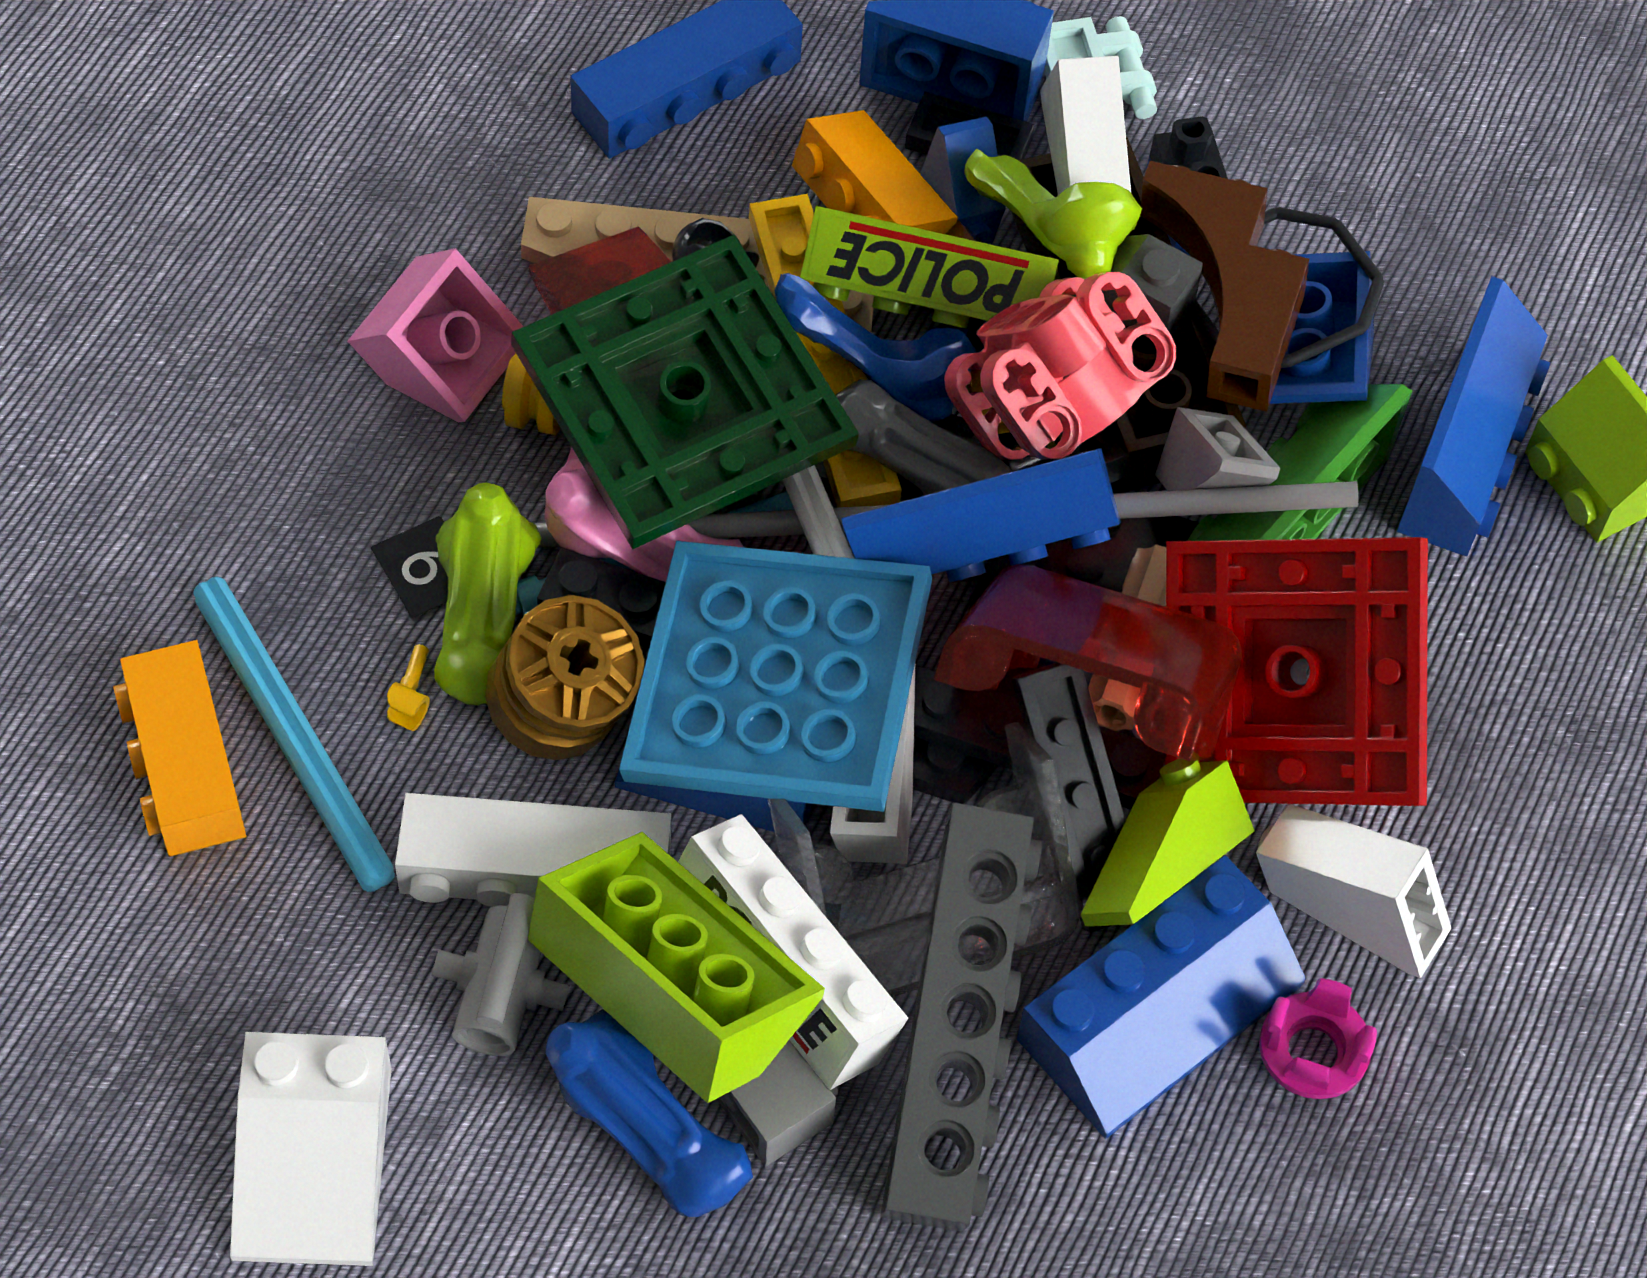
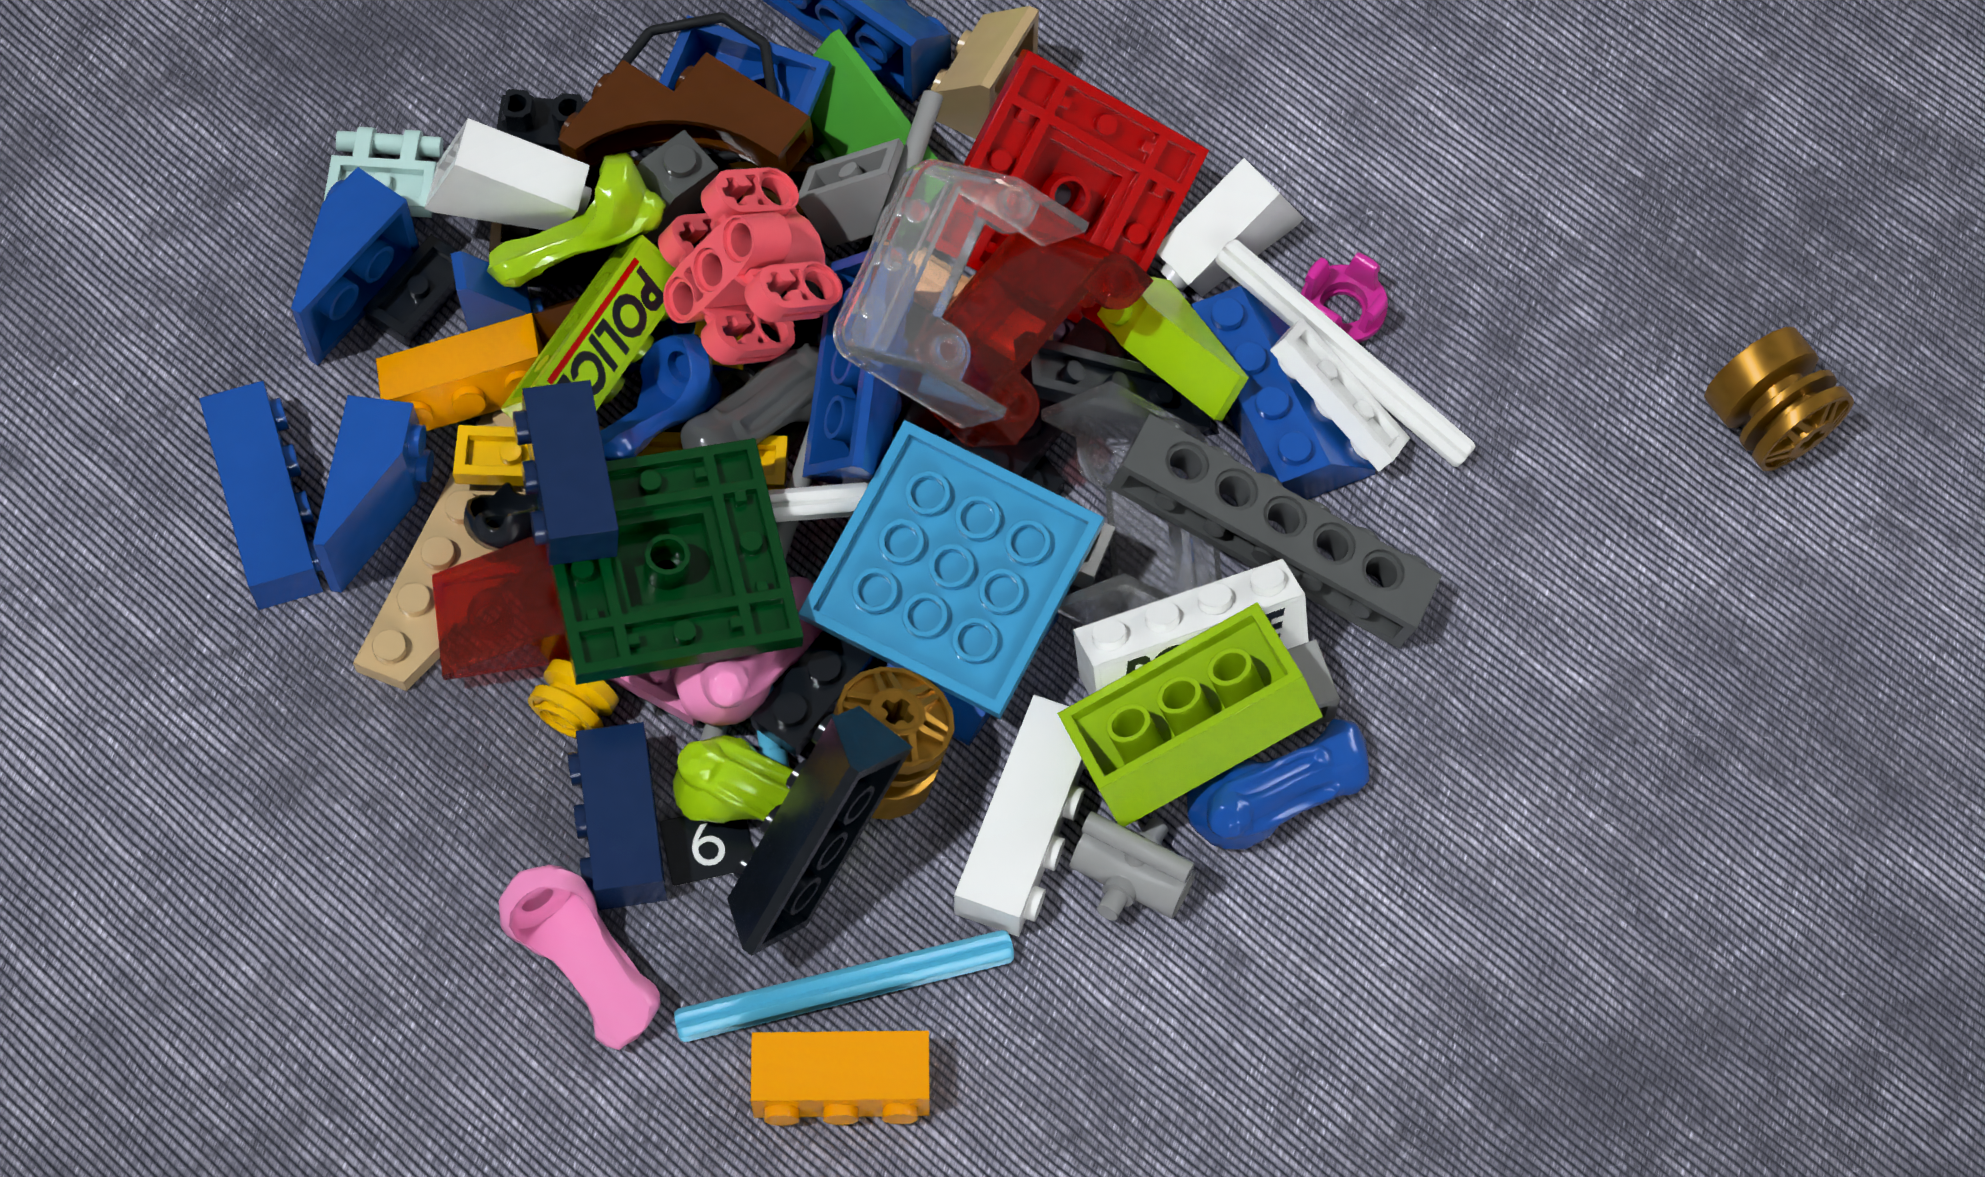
camera: 70 degrees left, 5 degrees up
white slope [230,1032,392,1266] -> none
bright pink slope [347,248,524,423] -> none
yellow hand [387,644,430,731] -> none
none -> blue slope [313,395,434,593]
none -> bright pink hair [499,865,661,1050]
none -> dark blue brick [513,380,619,565]
none -> dark blue brick [568,722,668,910]
none -> black slope [727,706,913,956]
none -> clear windscreen [833,159,1089,429]
none -> tan slope [931,6,1039,139]
none -> white axle [1215,239,1475,467]
none -> white plate [1270,317,1410,472]

